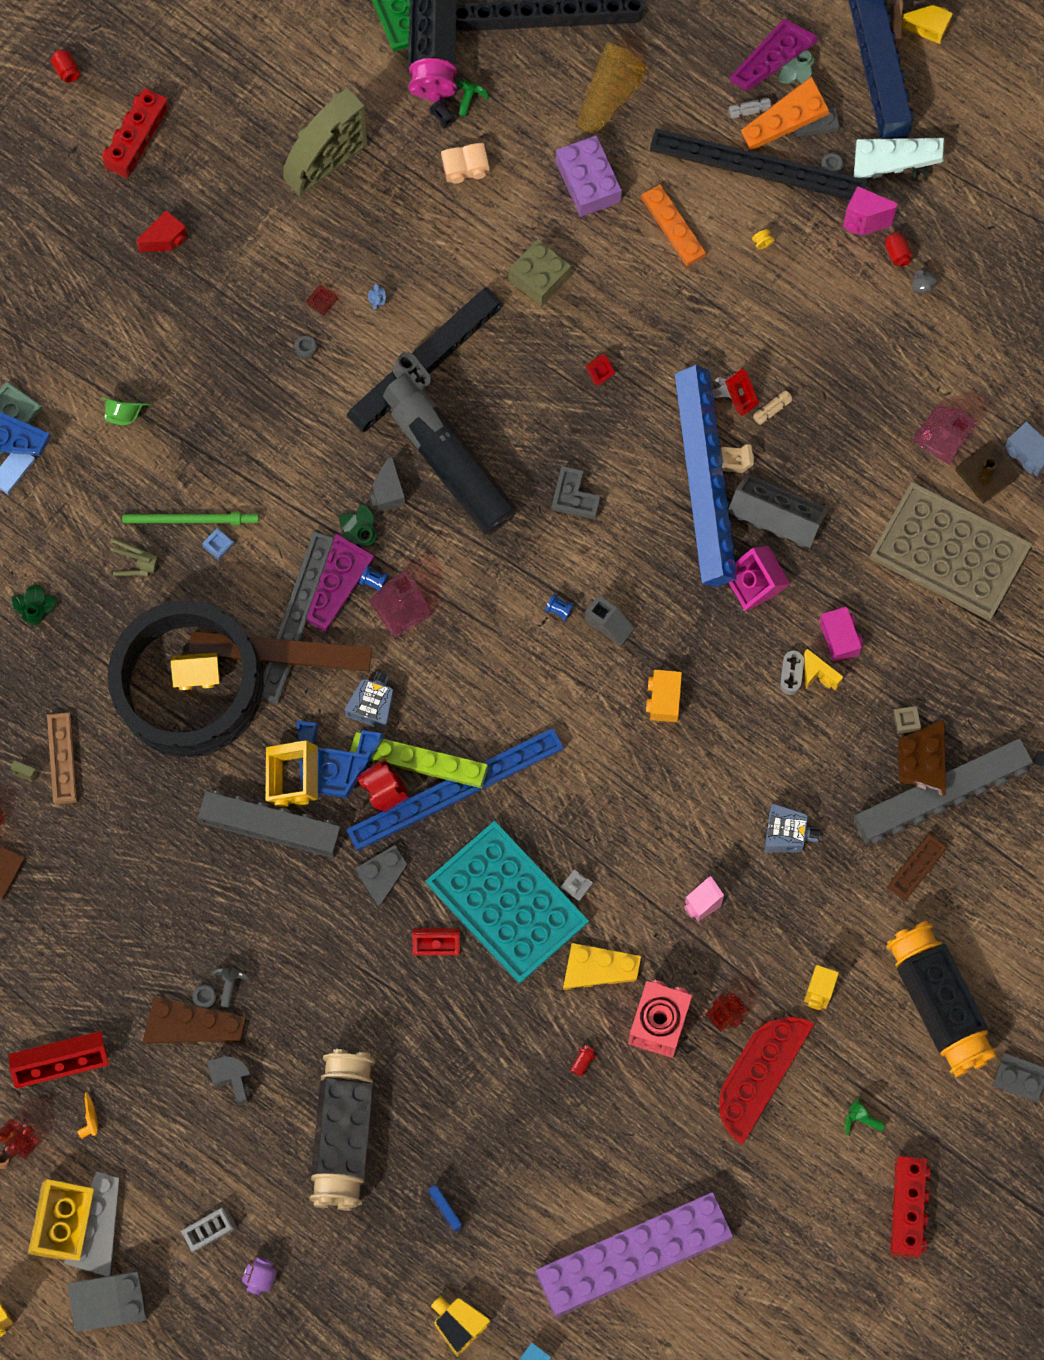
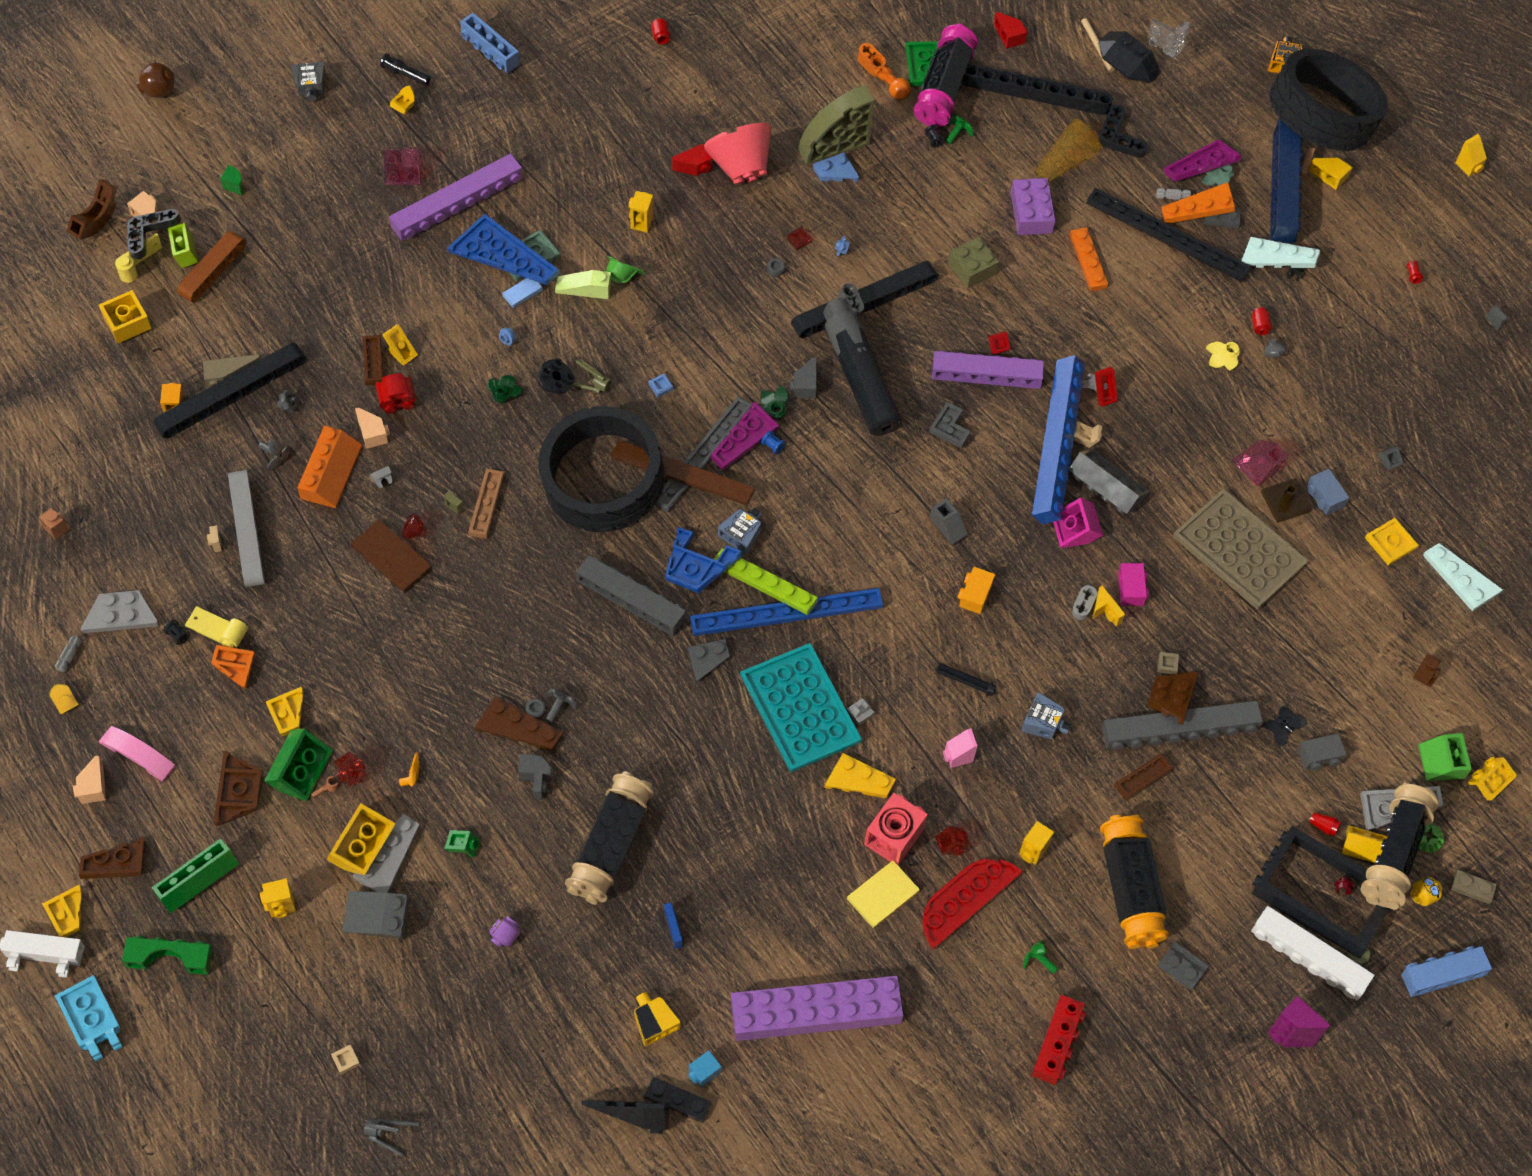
camera: 15 degrees right, 10 degrees down
red brick [8,1031,109,1089] -> none
red brick [102,88,169,178] -> none
bright green bar [122,512,259,525] -> none
yellow brick [171,652,220,690] -> none
light grey slope [181,1207,237,1252] -> none
yellow window [266,740,318,808] -> none
red brick [357,758,410,813] -> none
clear pink slope [369,570,432,638] -> none
red slope [412,928,460,956] -> none
light nougat brick [441,143,490,183] -> none
blue bush [545,593,575,622] -> none
red pin [569,1045,596,1077] -> none
yellow bush [752,229,774,249] -> none
tan axle [753,391,792,425] -> none
dark grey tile [821,153,843,173] -> none
dark pink slope [843,186,898,236] -> none
none -> green bracket [444,830,480,857]
none -> medium blue plate [499,328,516,345]
none -> black plate [539,358,575,394]
none -> yellowish green slope [555,270,611,299]
none -> yellow brick [629,191,653,233]
none -> coral cone [704,123,772,185]
none -> medium blue wing [813,153,859,182]
none -> light yellow tile [847,861,920,929]
none -> orange beam [857,43,911,100]
none -> medium lavender brick [932,351,1043,389]
none -> black axle [936,663,997,697]
none -> black beam [1098,104,1148,158]
none -> light yellow plate [1206,342,1240,371]

